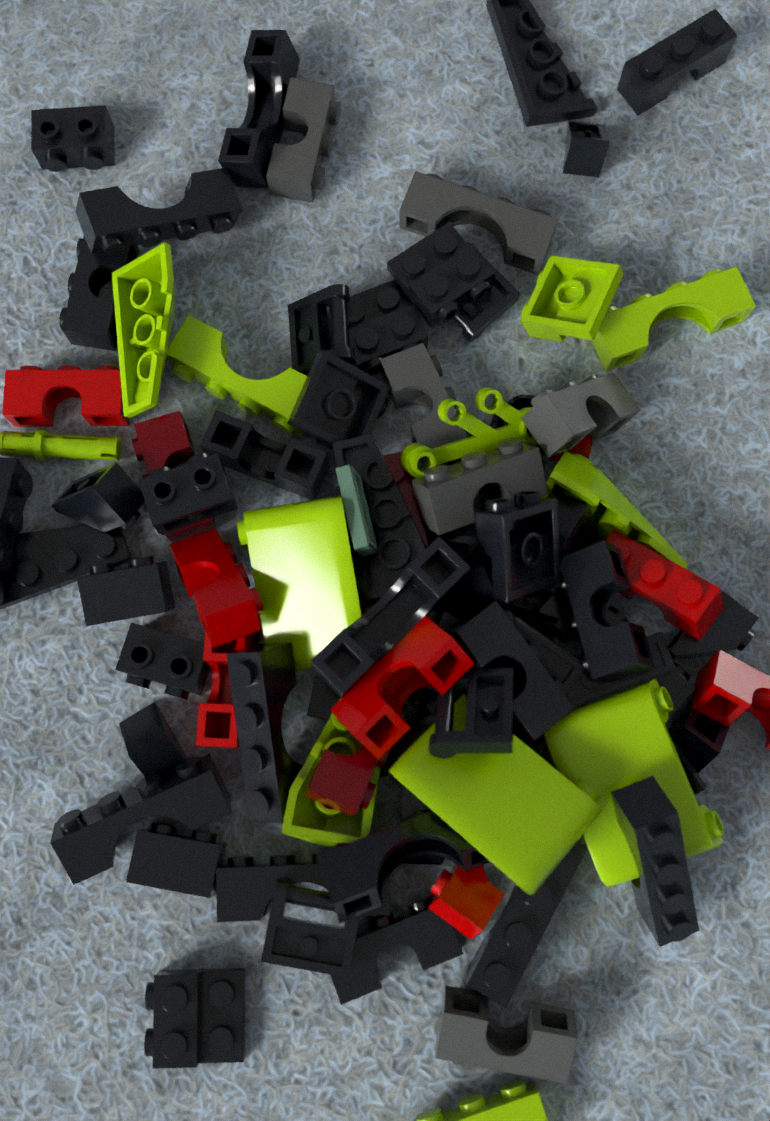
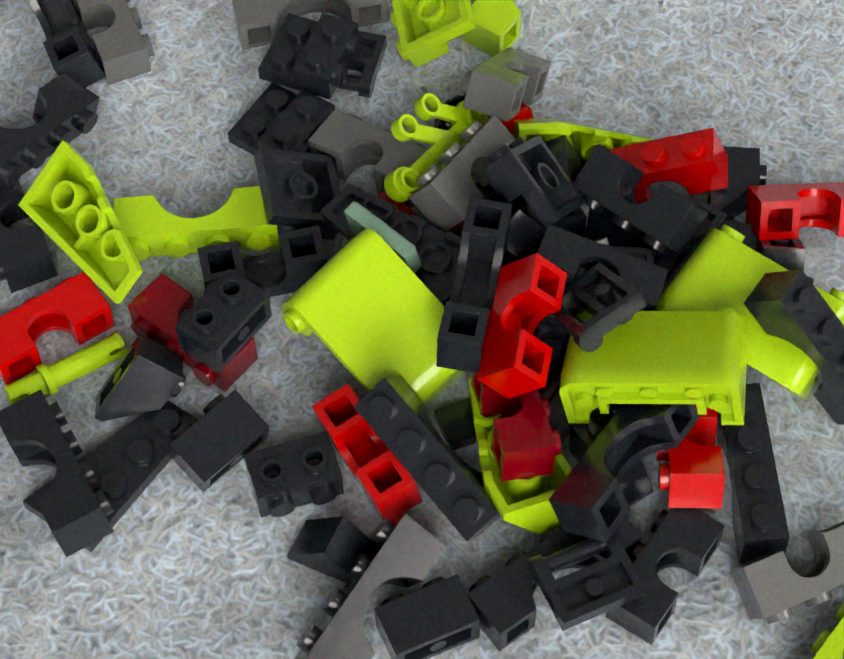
camera: 35 degrees left, 20 degrees down
red arch [170,528,263,648] -> none
black plate [288,284,355,376] -> none

